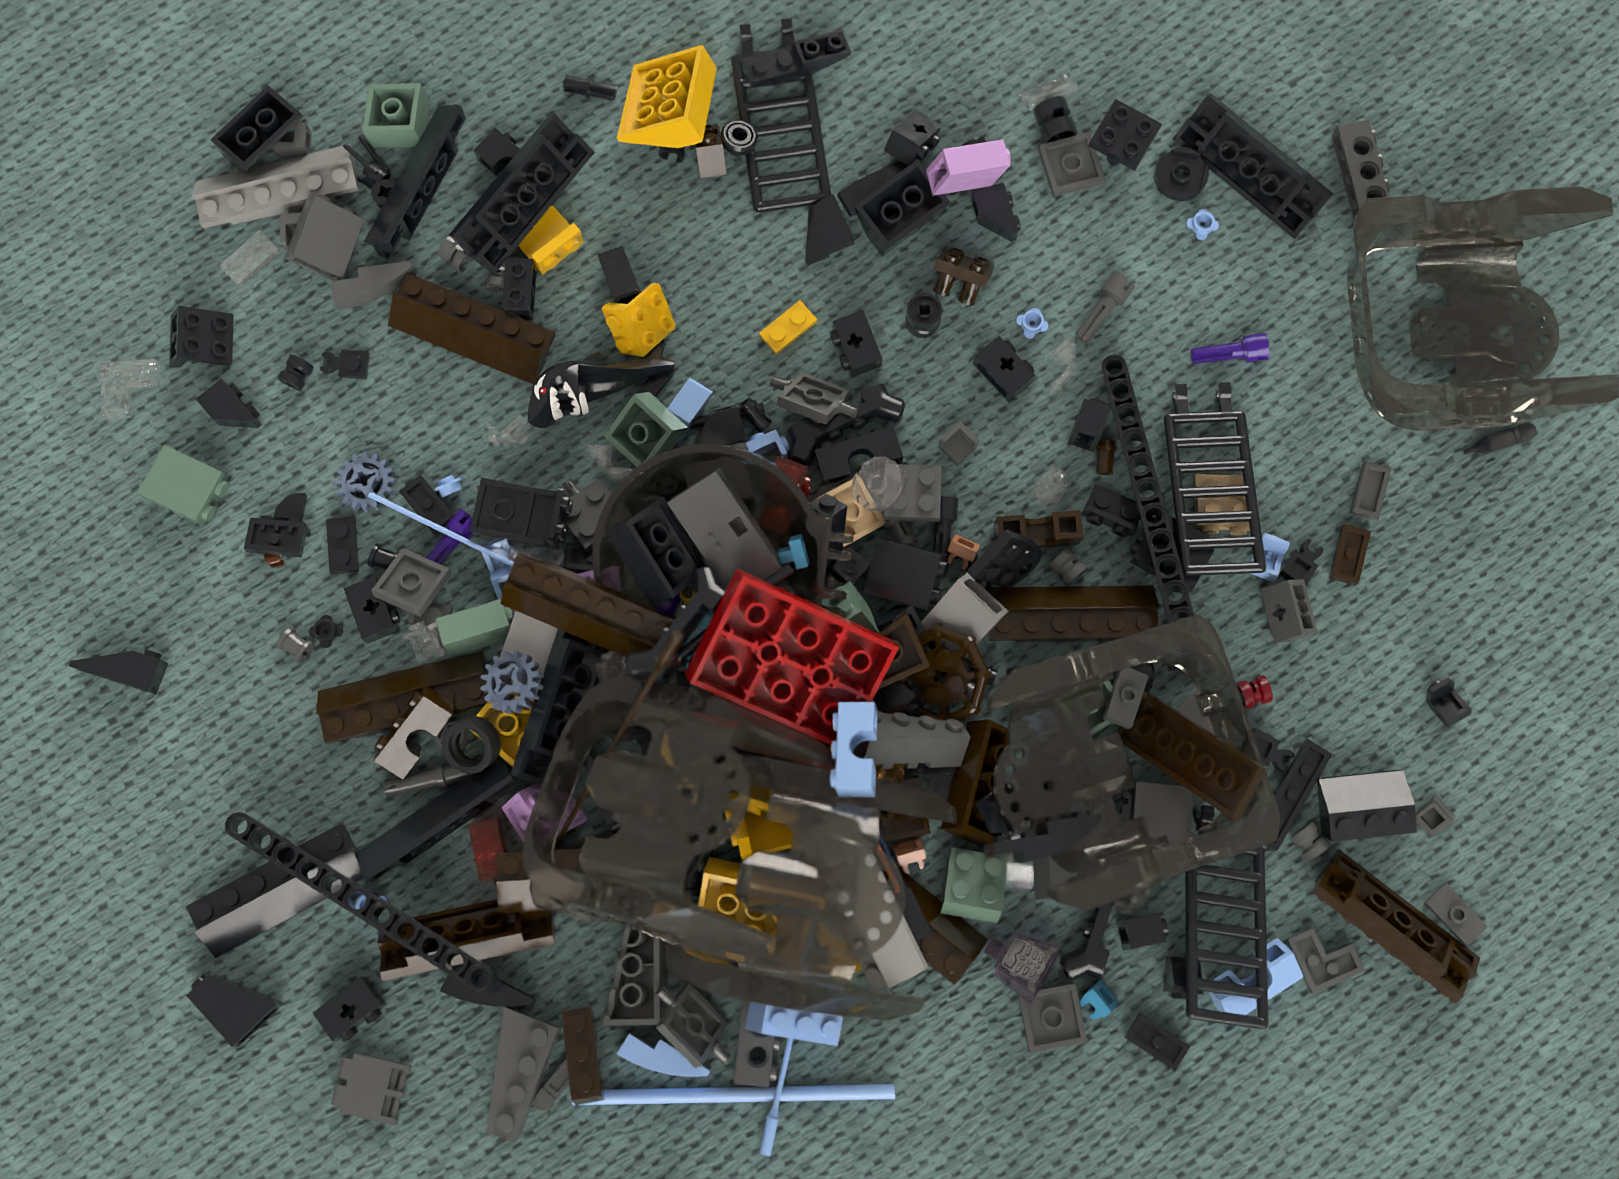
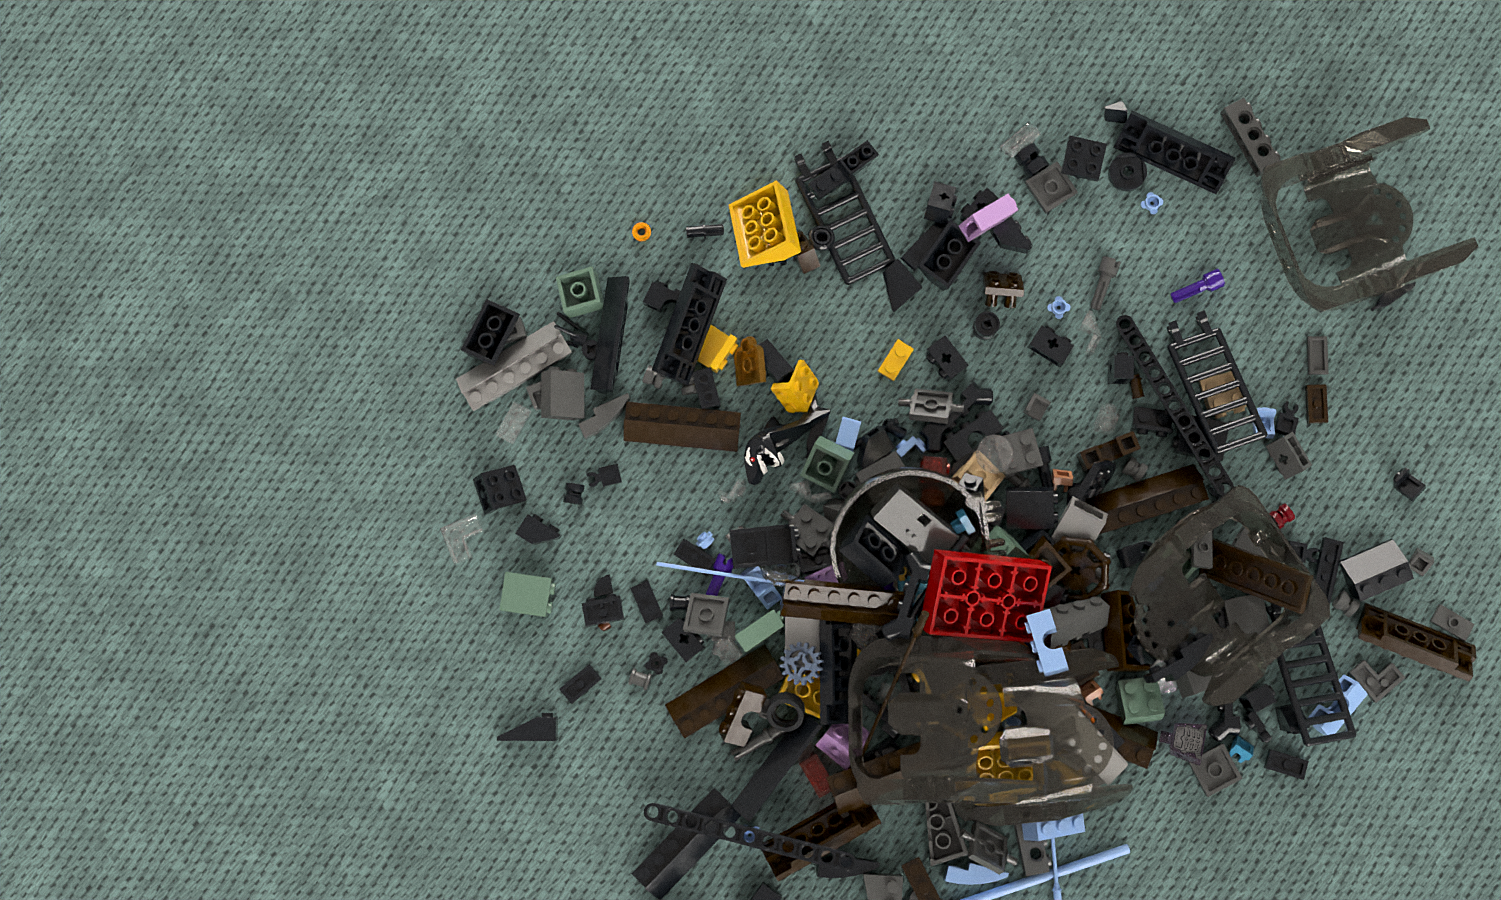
camera: 15 degrees left, 5 degrees up
sand blue gear [335,452,397,513] -> none
none -> black plate [559,664,602,704]
none -> light orange plate [632,222,651,241]
none -> pearl gold plate [734,336,766,386]
none -> black slope [1104,101,1128,123]
none -> black plate [1243,712,1272,743]

